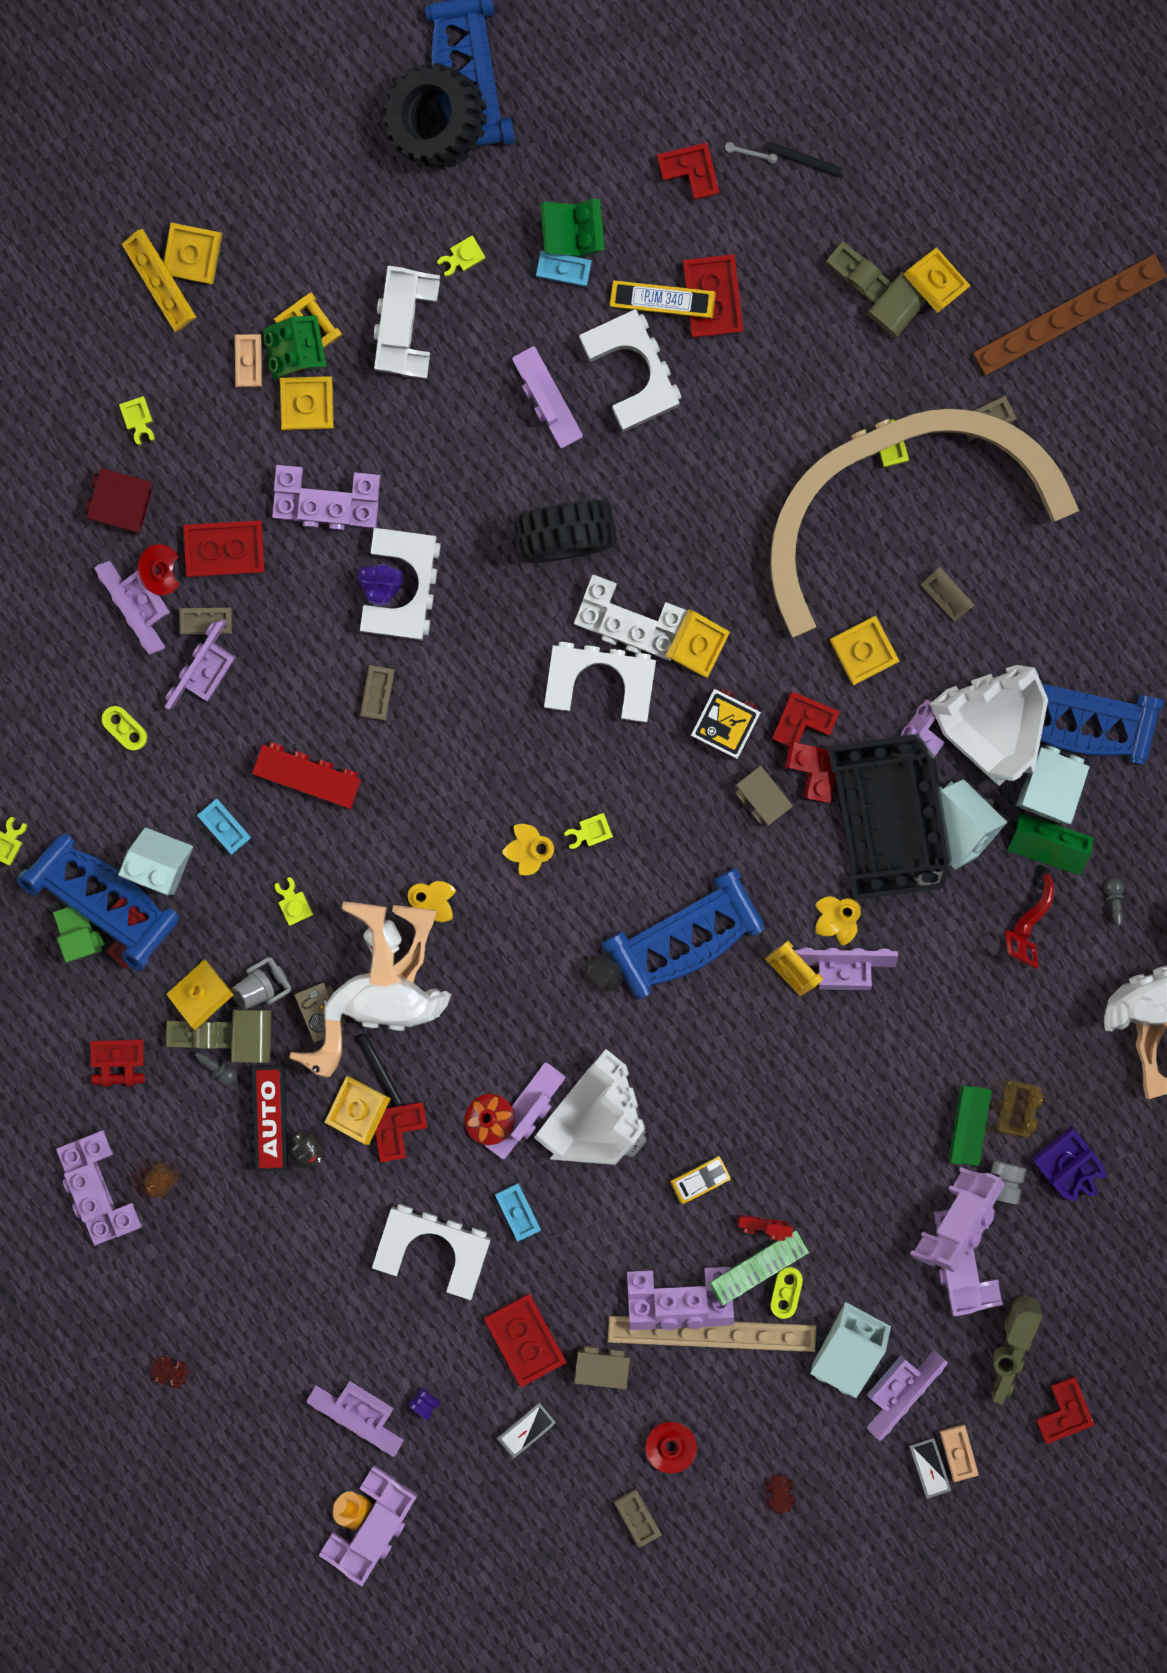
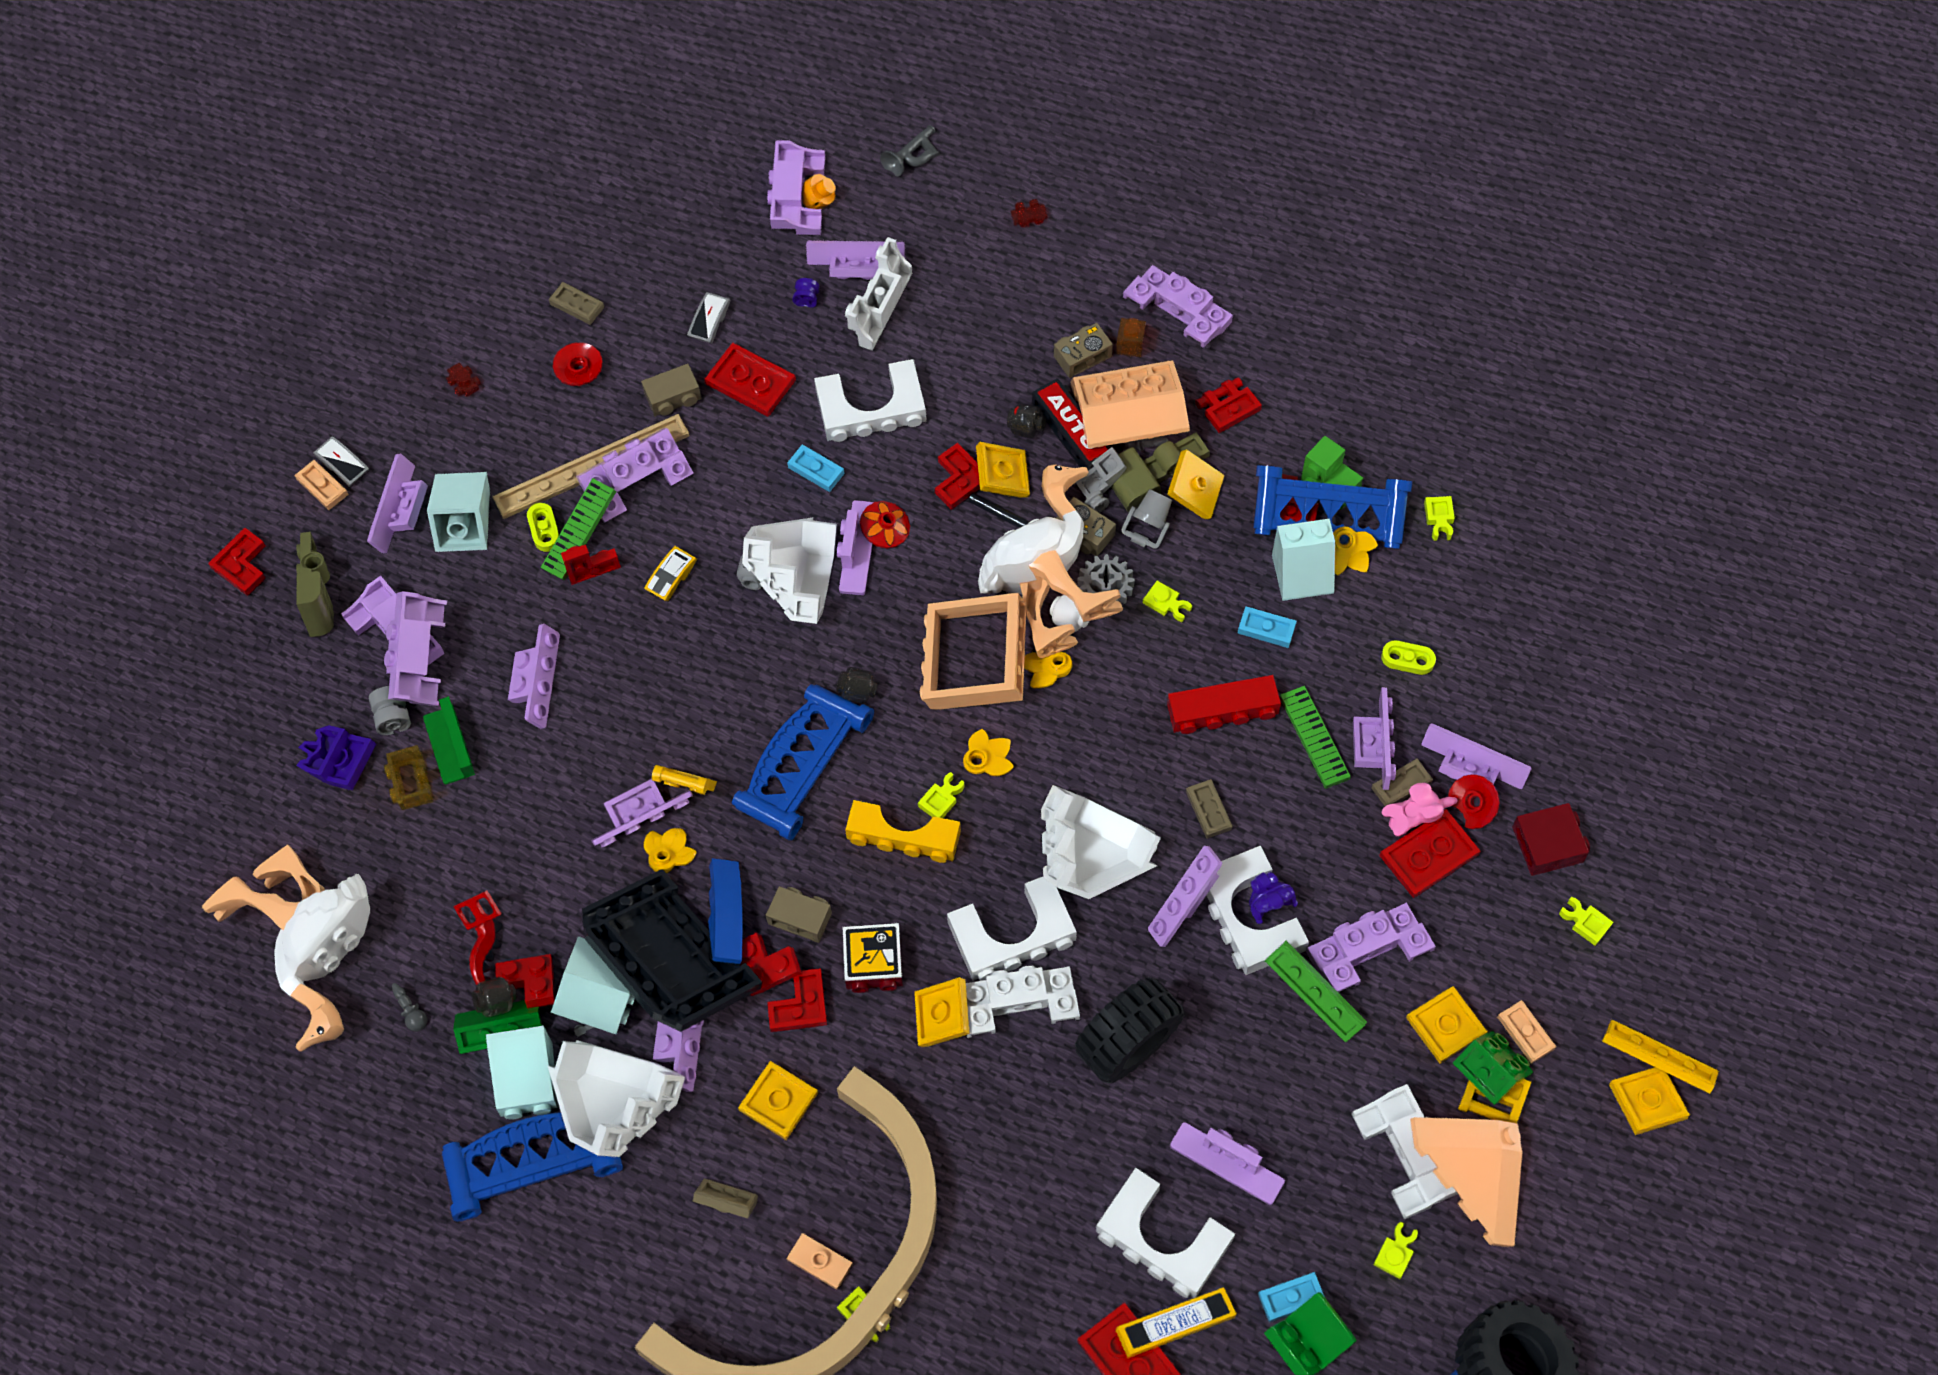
camera: 155 degrees right, 25 degrees down
none -> clear smoke head [472,977,517,1017]
none -> red plate [495,954,555,1008]
none -> lavender bracket [508,624,560,729]
none -> blue slope [708,858,742,964]
none -> light nougat plate [787,1233,853,1290]
none -> white bracket [845,237,912,350]
none -> yellow arch [845,800,961,863]
none -> dark grey piece [880,125,939,177]
none -> light nougat window [920,593,1026,709]
none -> white panel [1041,785,1160,899]
none -> dark tan brick [1054,323,1113,378]
none -> light nougat slope [1071,360,1190,449]
none -> light grey slope [1076,447,1127,498]
none -> light grey gear [1077,554,1135,604]
none -> light grey bush [1084,491,1109,513]
none -> lavender bracket [1148,846,1222,947]
none -> bright green tile [1265,941,1367,1043]
none -> bright green tile [1280,686,1351,789]
none -> yellow plate [1333,526,1378,575]
none -> bright pink animal [1382,783,1458,837]
none -> light nougat slope [1410,1117,1522,1247]

